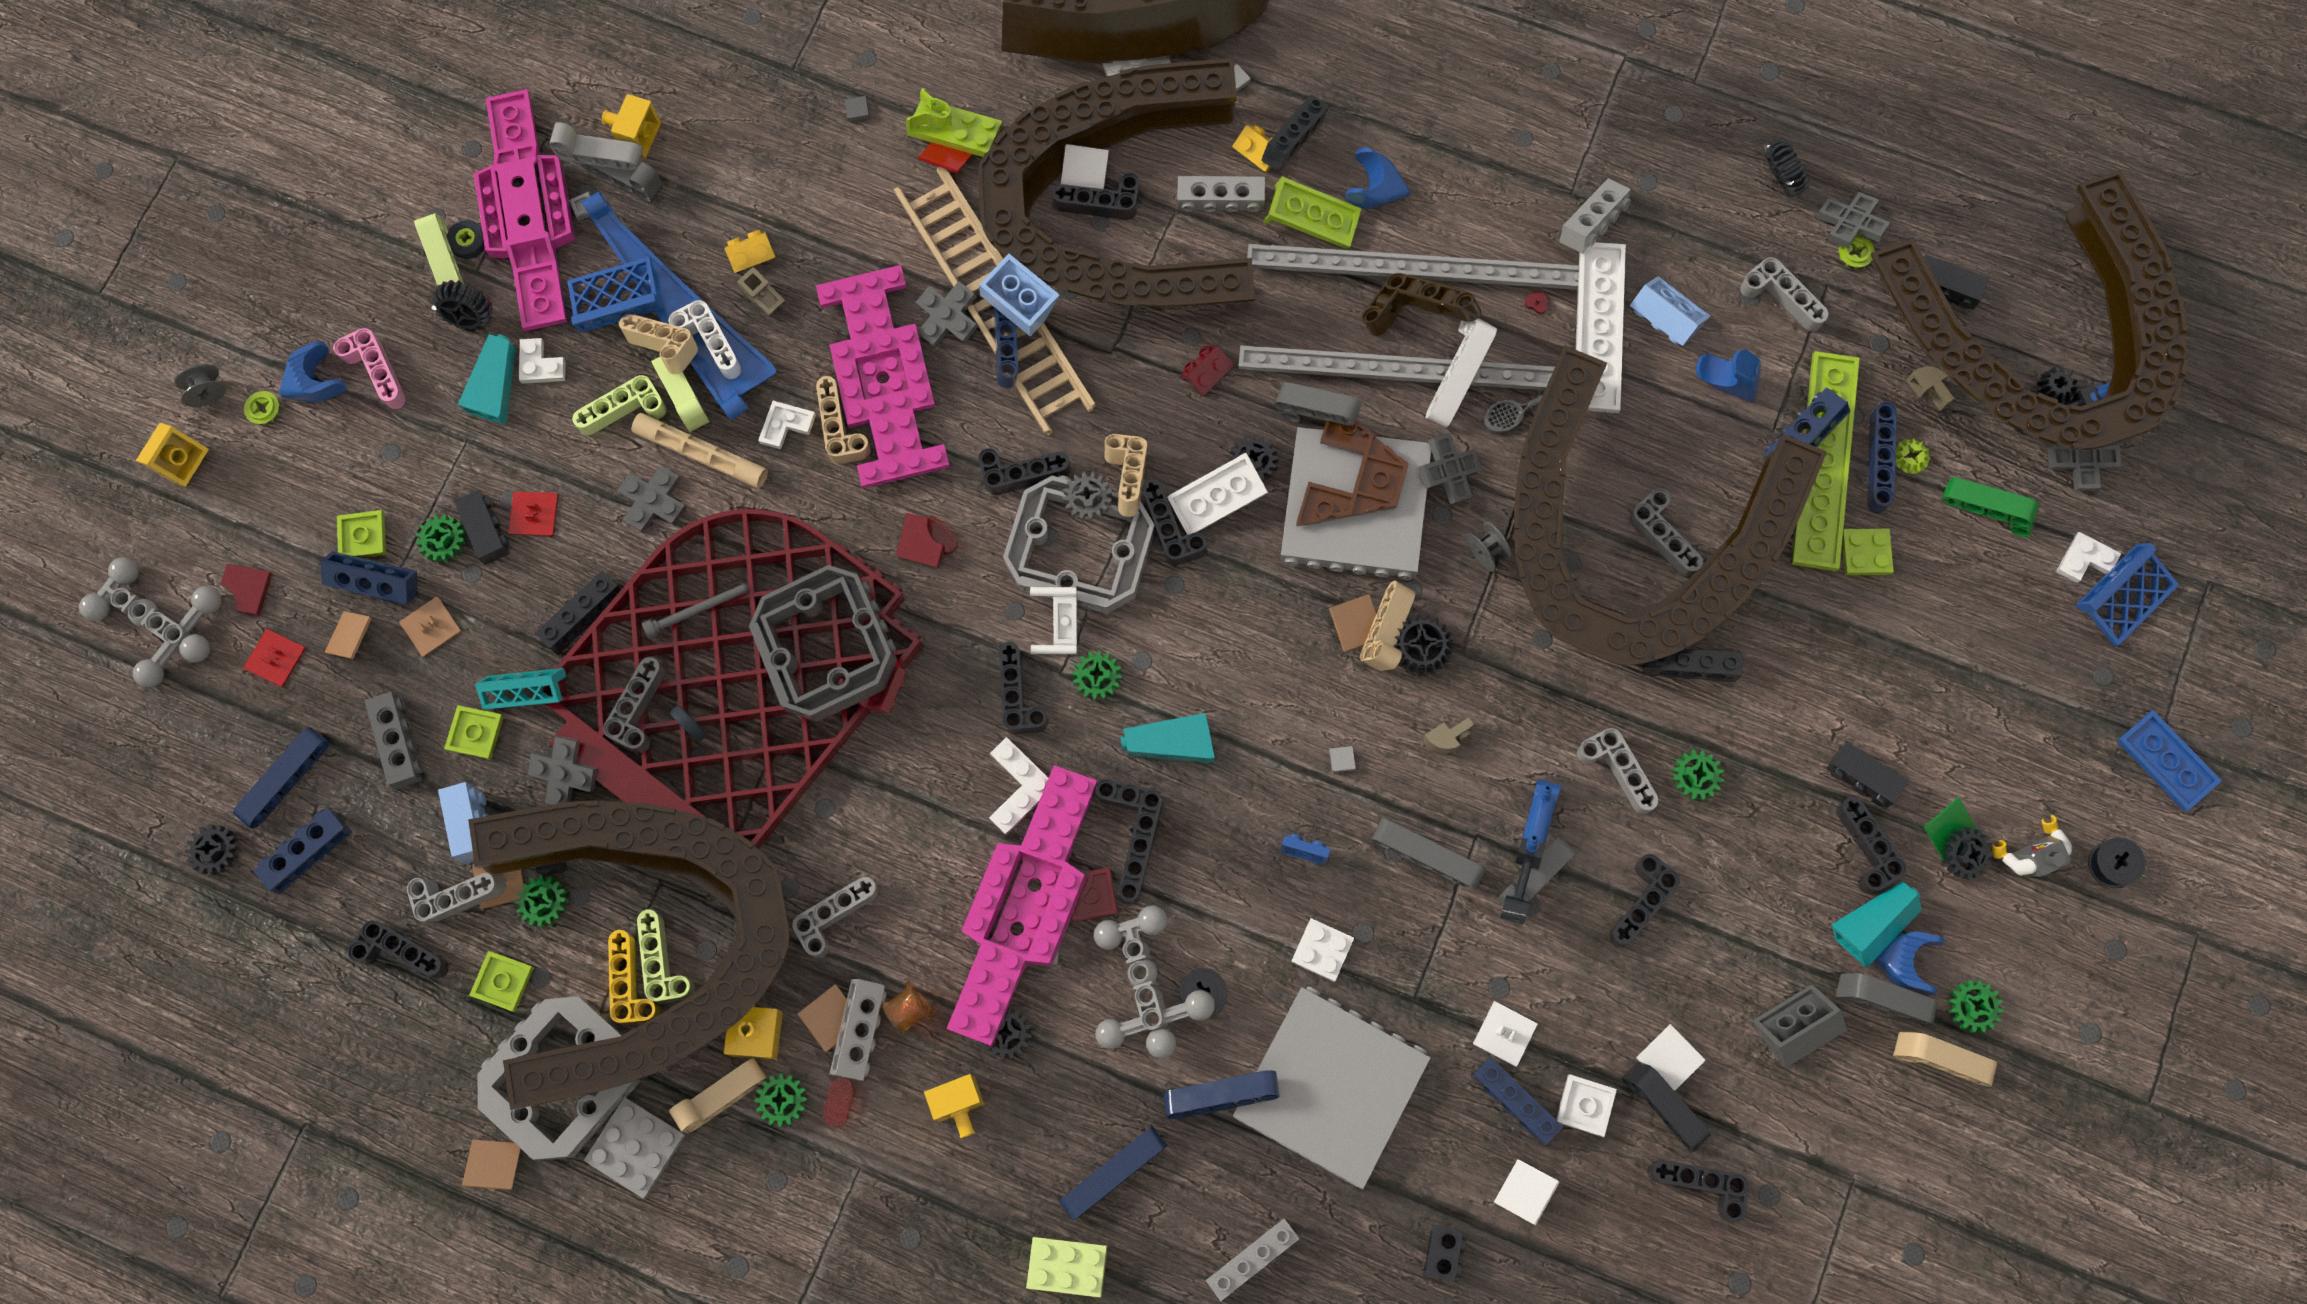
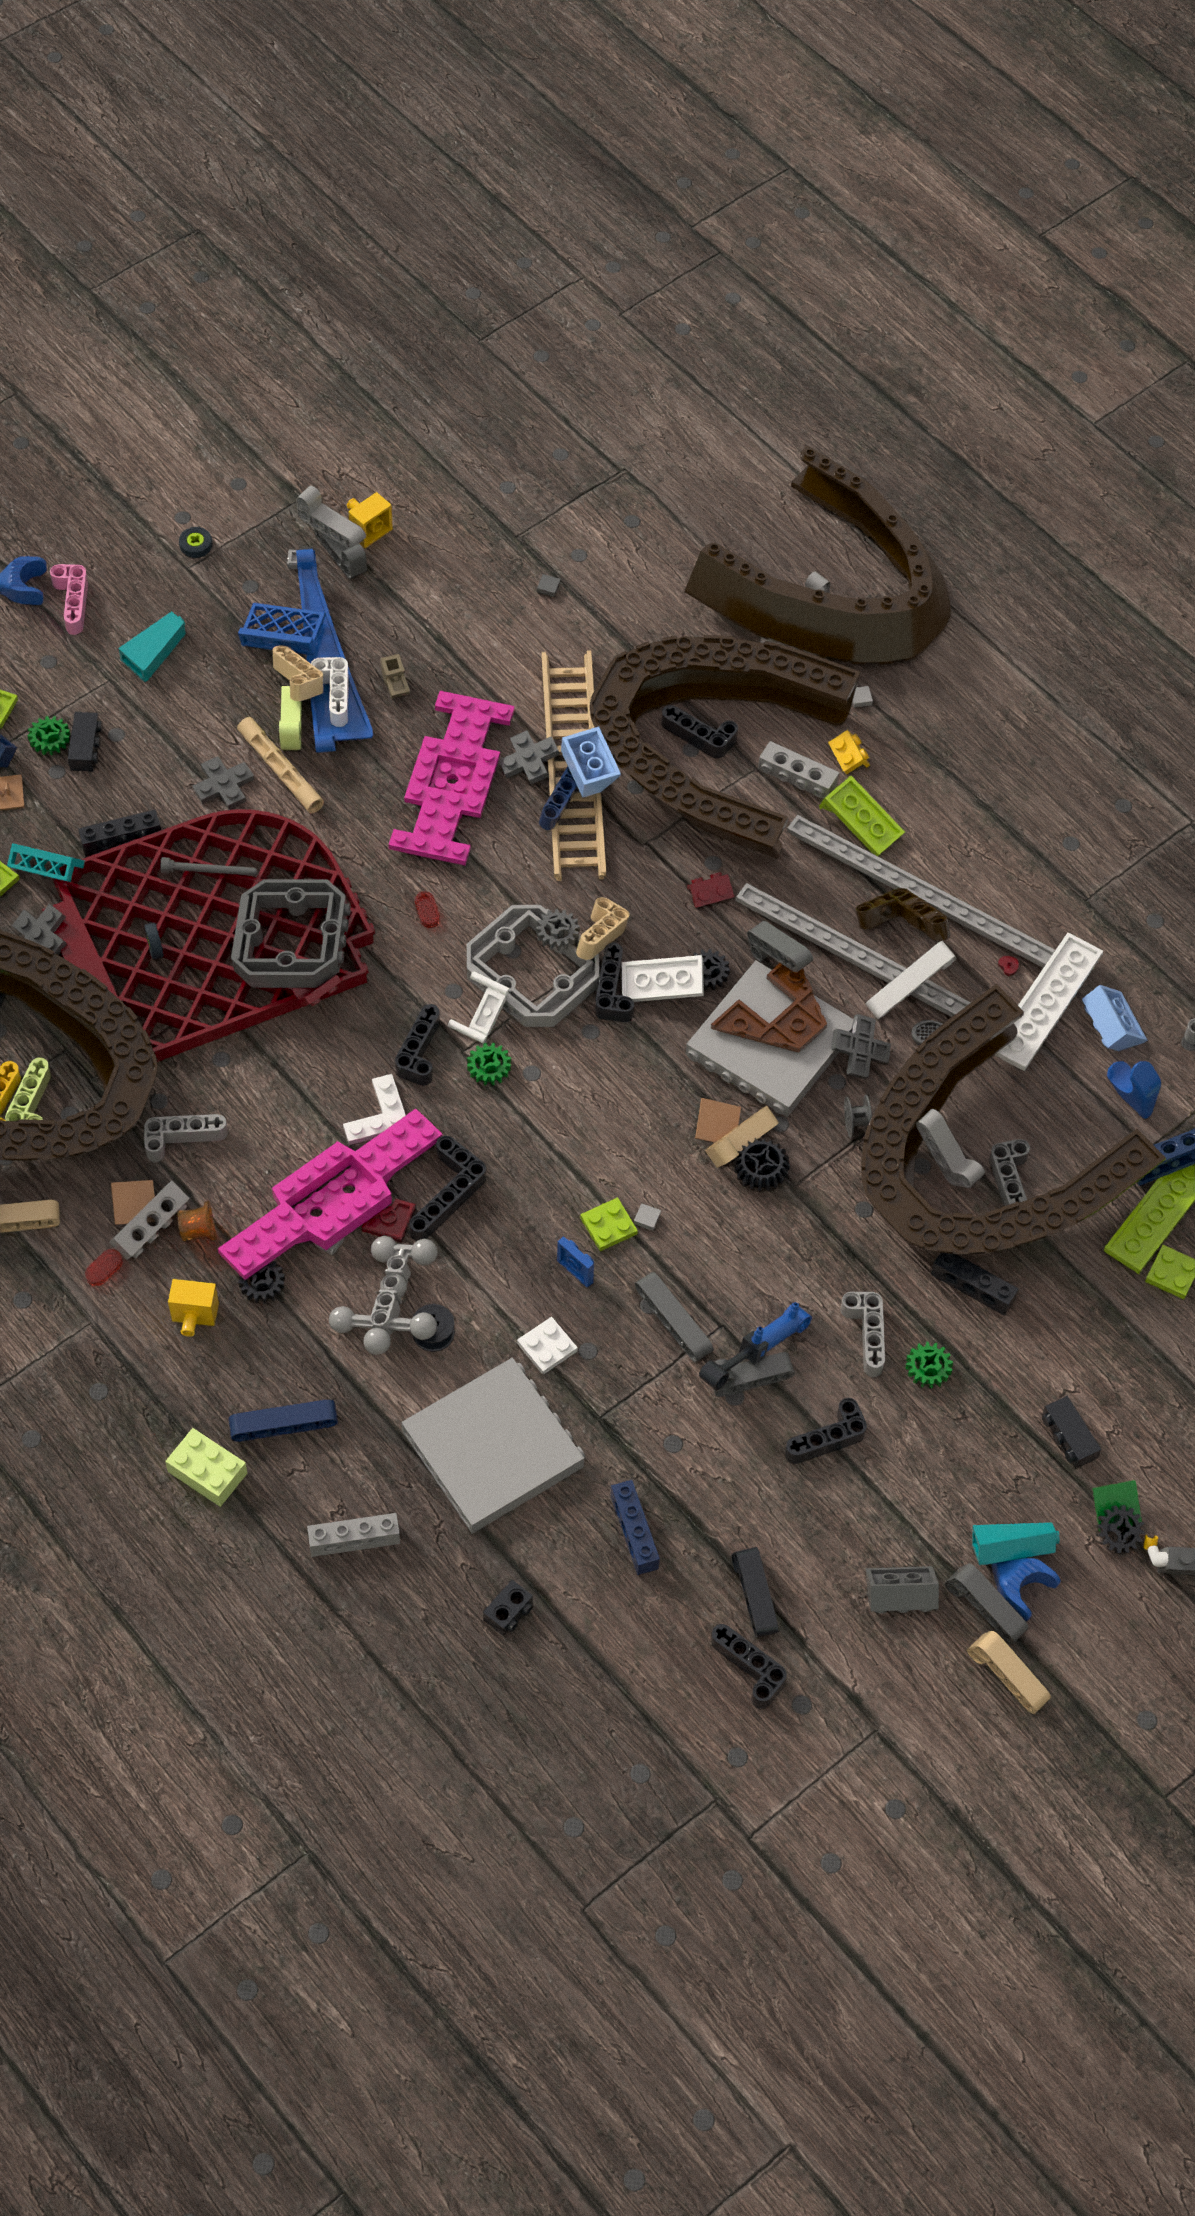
camera: 20 degrees right, 15 degrees down
yellowish green beam [414,213,464,285] -> none
black gear [431,280,493,331] -> none
dark pink piece [474,89,576,331] -> none
red piece [508,491,558,536] -> none
white plate [519,338,566,384] -> none
yellowish green beam [572,375,667,435] -> none
dark grey beam [603,657,665,753] -> none
yellow bracket [724,229,775,273] -> none
yellow brick [724,1007,783,1060] -> none
green gear [754,1073,809,1127] -> none
white plate [758,401,816,449] -> none
tan beam [816,376,871,464] -> none
dark red tile [895,513,945,568] -> none
lime plate [906,88,1003,157] -> none
red piece [918,142,974,173] -> none
black beam [978,448,1071,495] -> none
white piece [1061,144,1109,189] -> none
teal slope [1120,713,1215,763] -> none
dark blue beam [1164,1070,1280,1119] -> none
black brick [1261,94,1329,172] -> none
blue animal [1345,147,1411,210] -> none
dark tan brick [1423,717,1474,754] -> none
white piece [1473,1001,1537,1067] -> none
white piece [1494,1160,1559,1226] -> none
white plate [1556,1074,1617,1137] -> none
light grey brick [1560,178,1631,253] -> none
white piece [1636,1024,1705,1091] -> none
black beam [1836,797,1906,894] -> none
green gear [1947,980,2004,1033] -> none
none -> lime plate [580,1197,638,1251]
none -> light grey beam [916,1109,985,1188]

